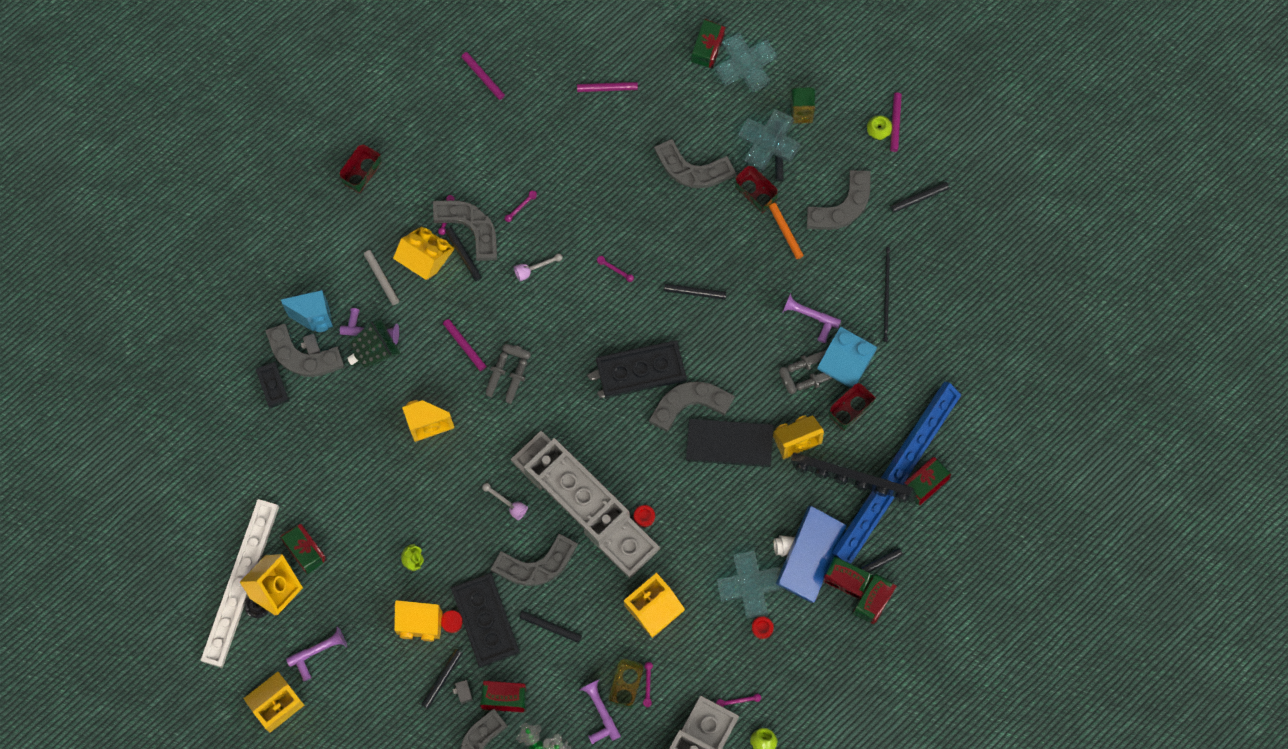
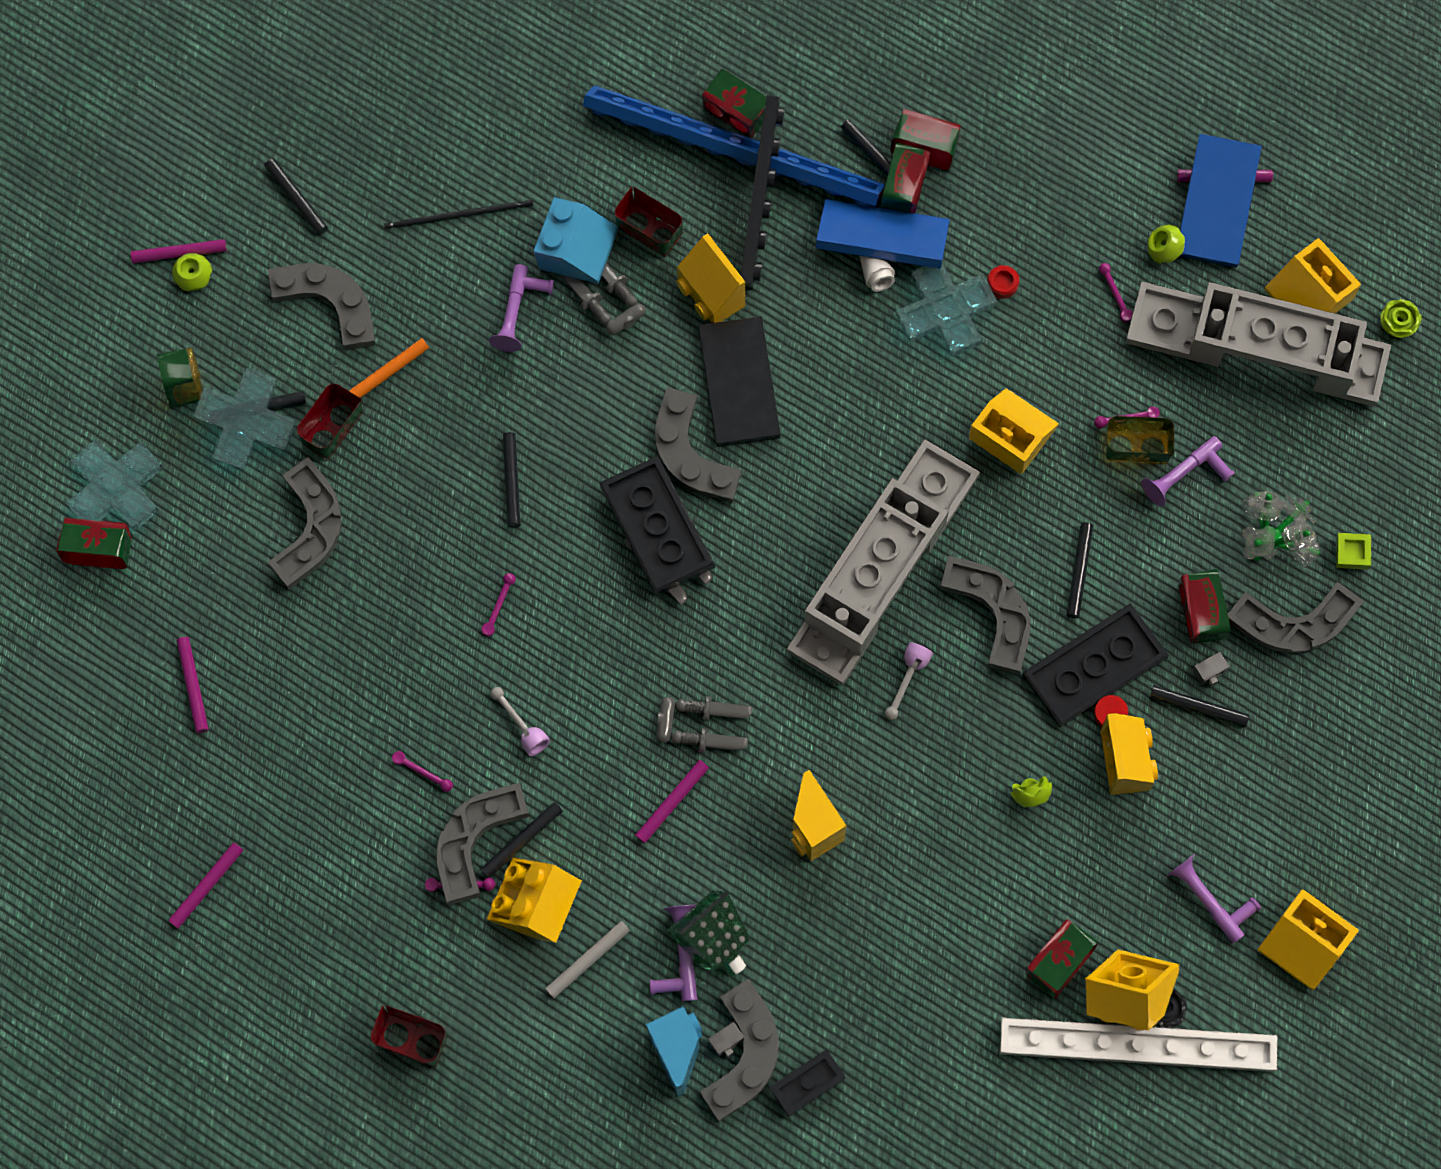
camera: 105 degrees left, 0 degrees up
red tile [634,505,655,528] -> none

